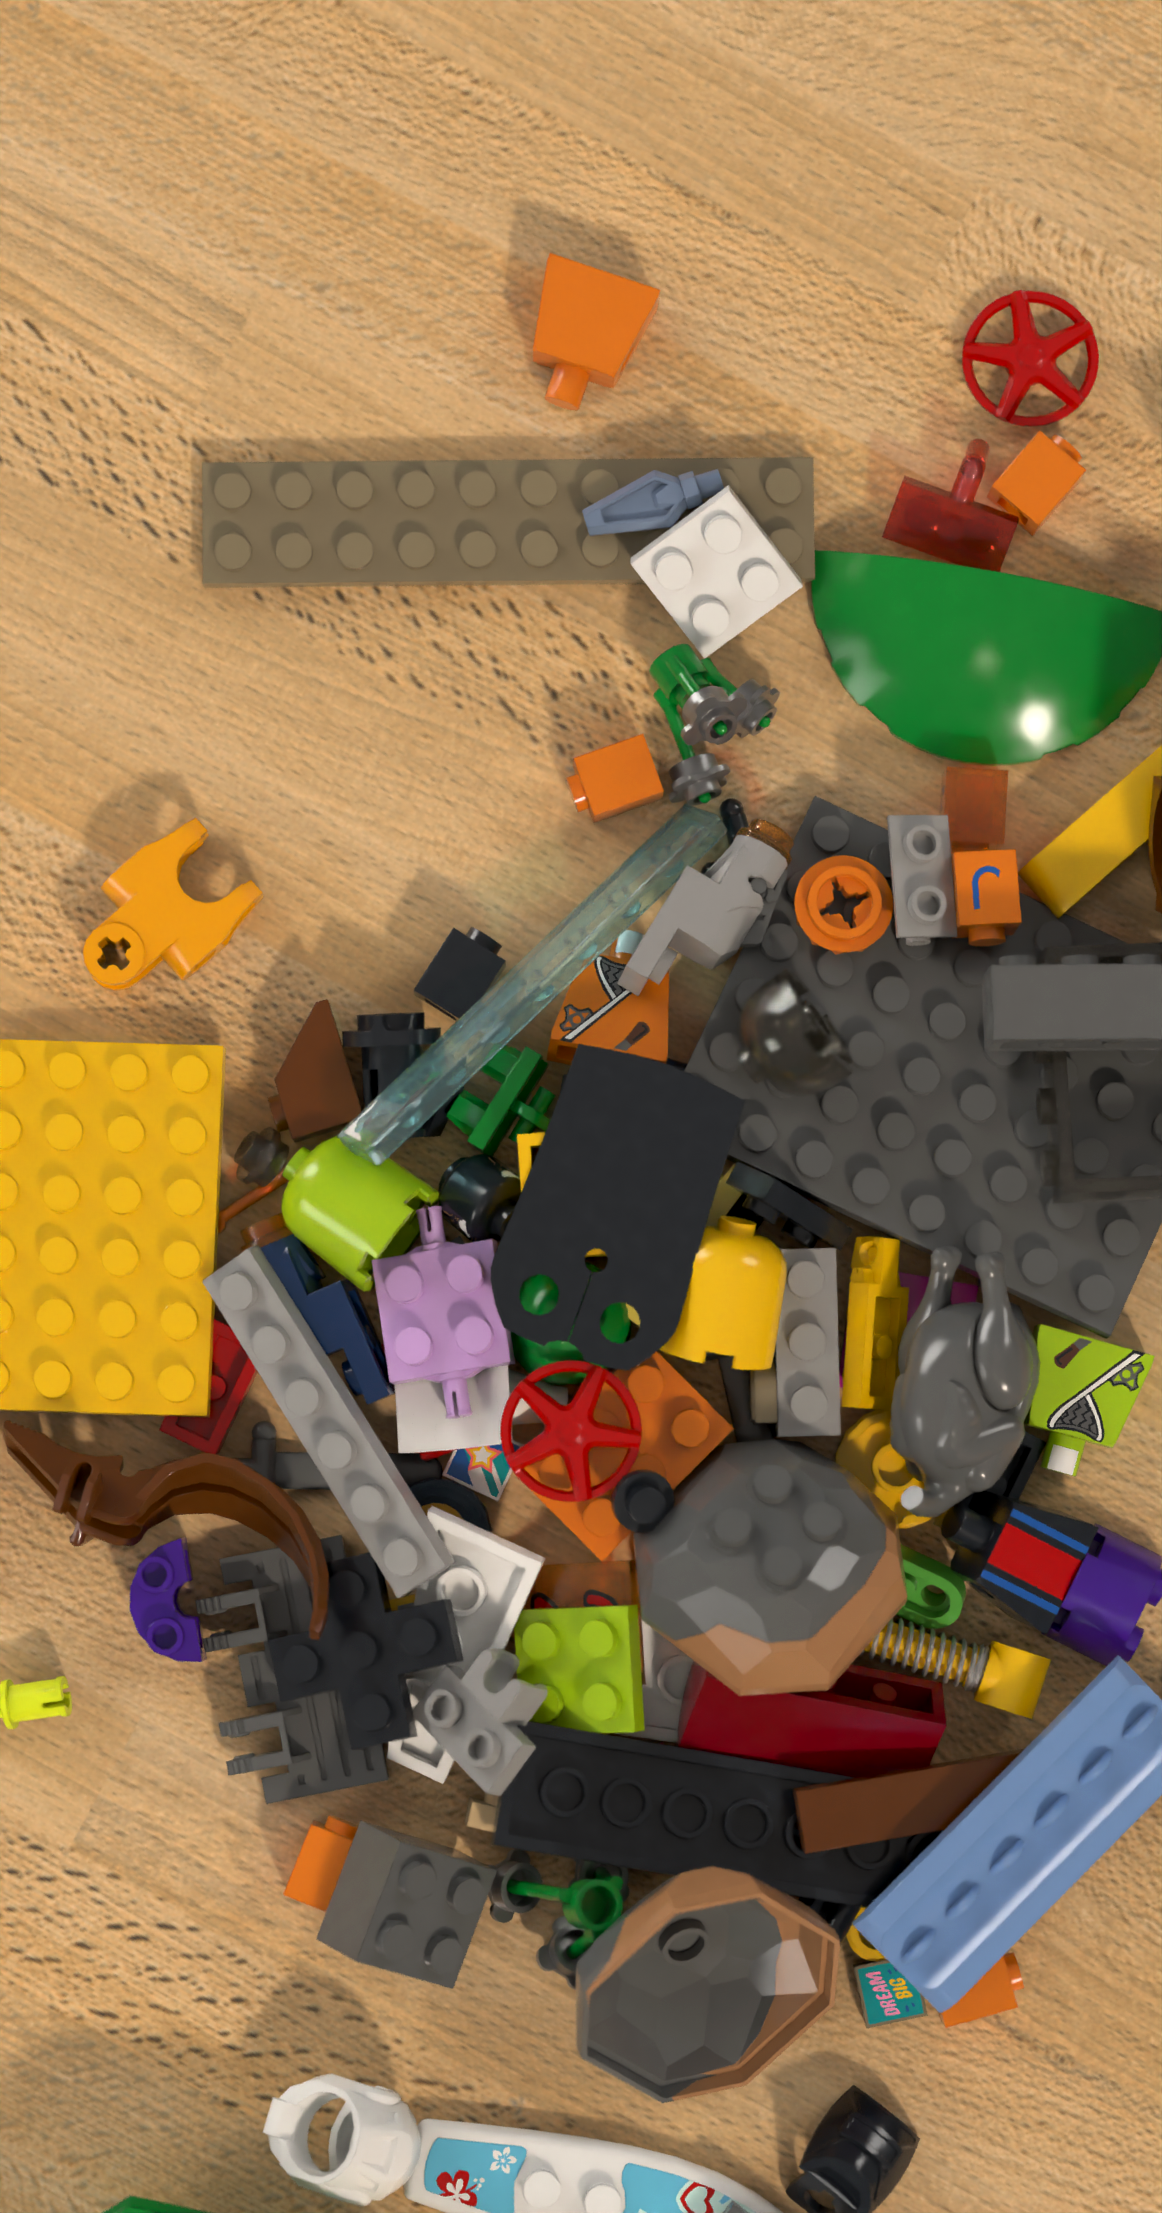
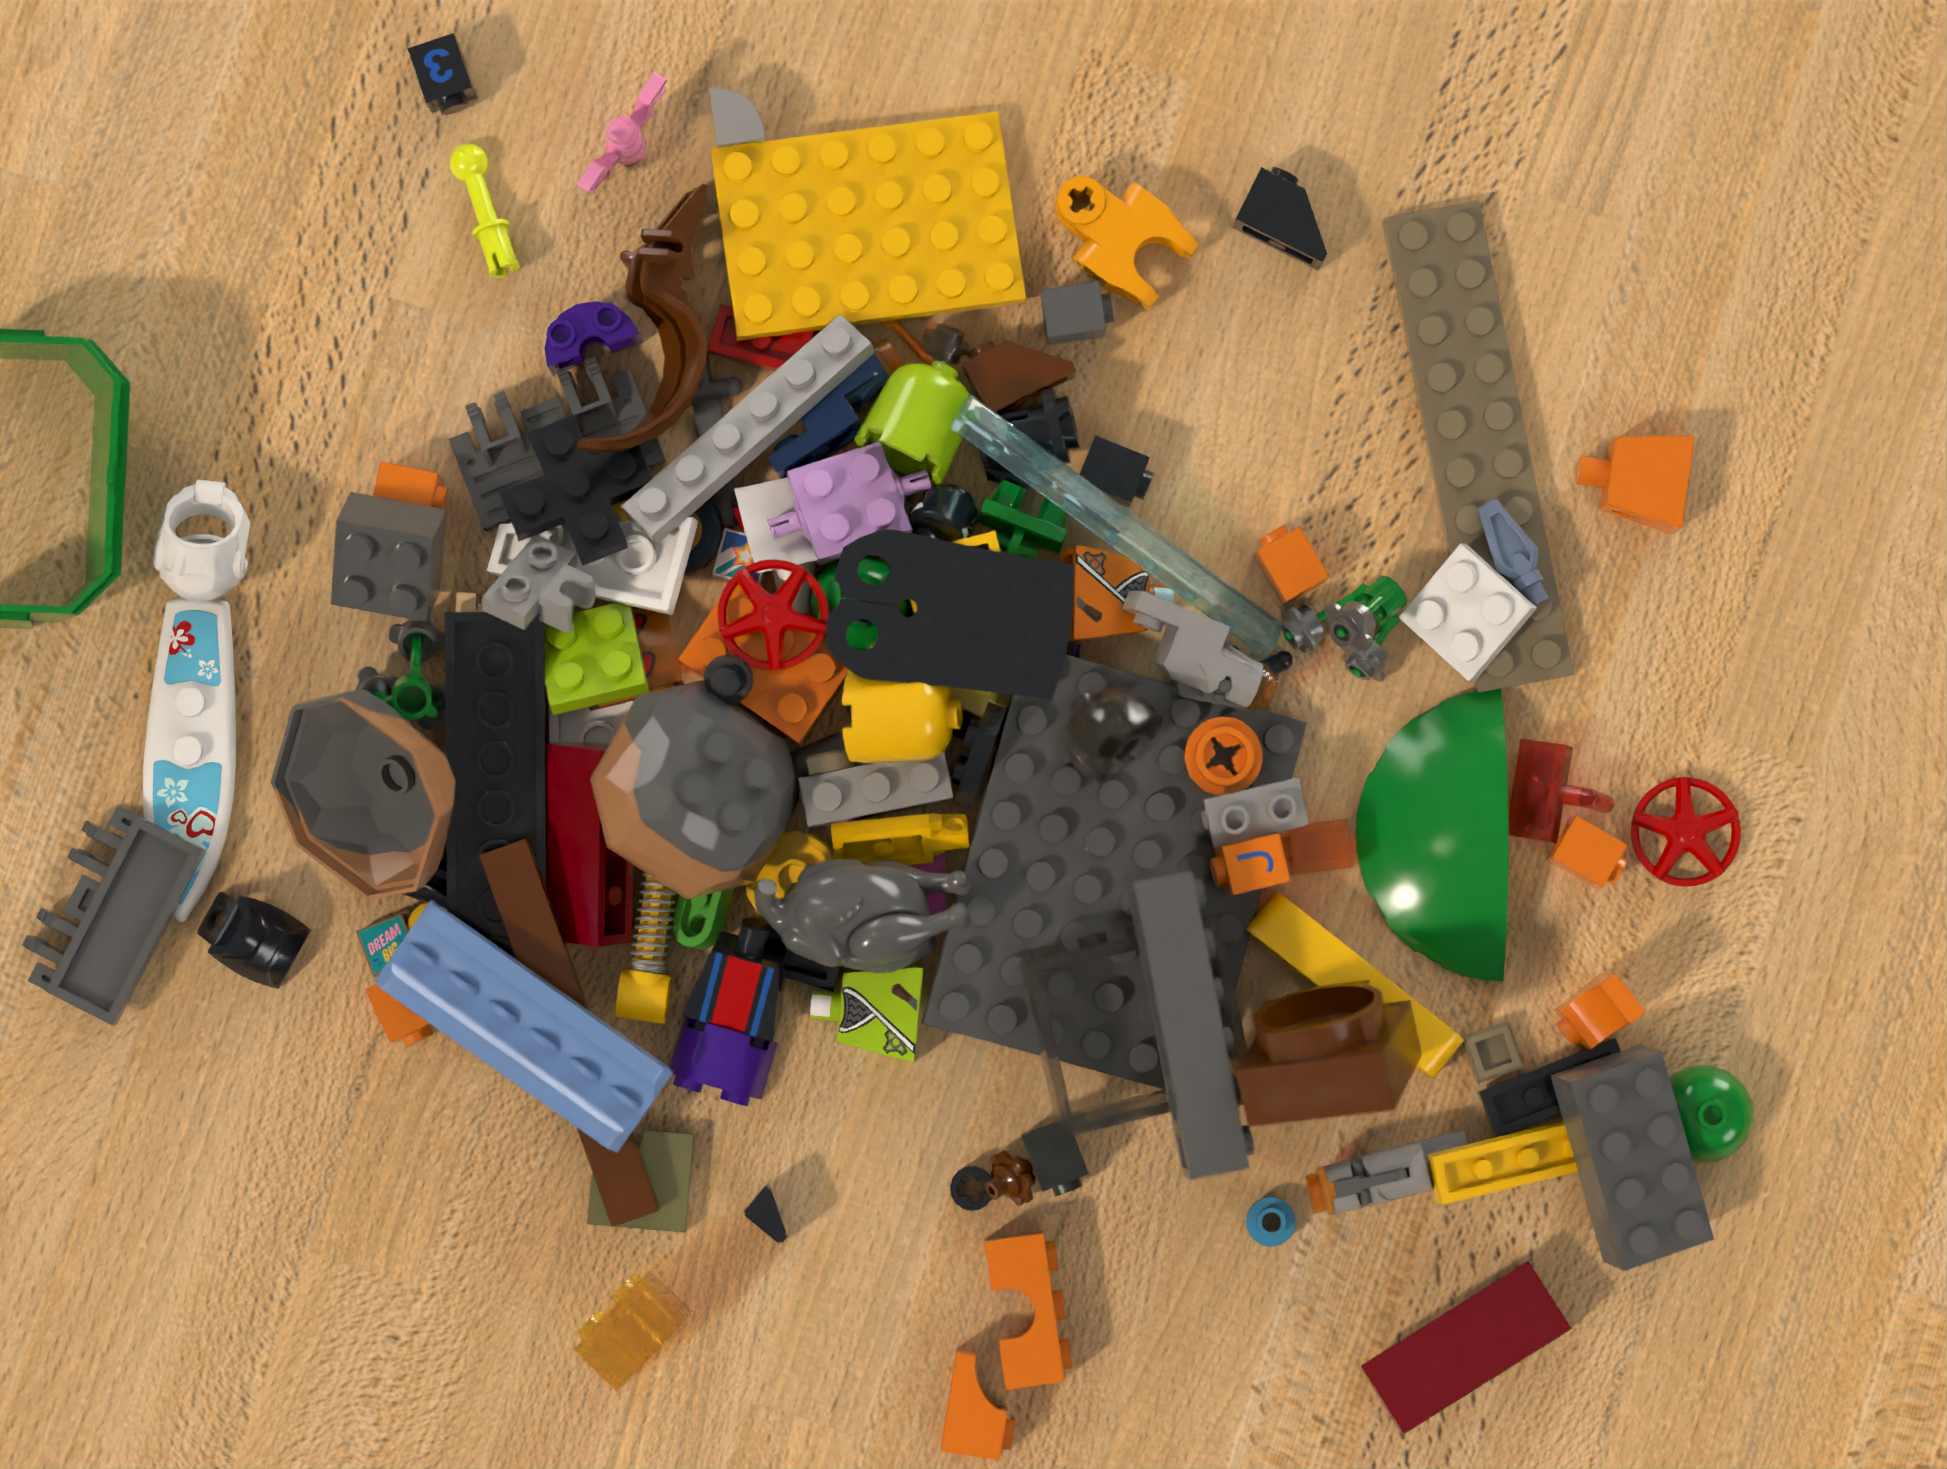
camera: 85 degrees right, 0 degrees up
none -> dark grey brick [1040,281,1114,345]
none -> black slope [1233,167,1327,271]

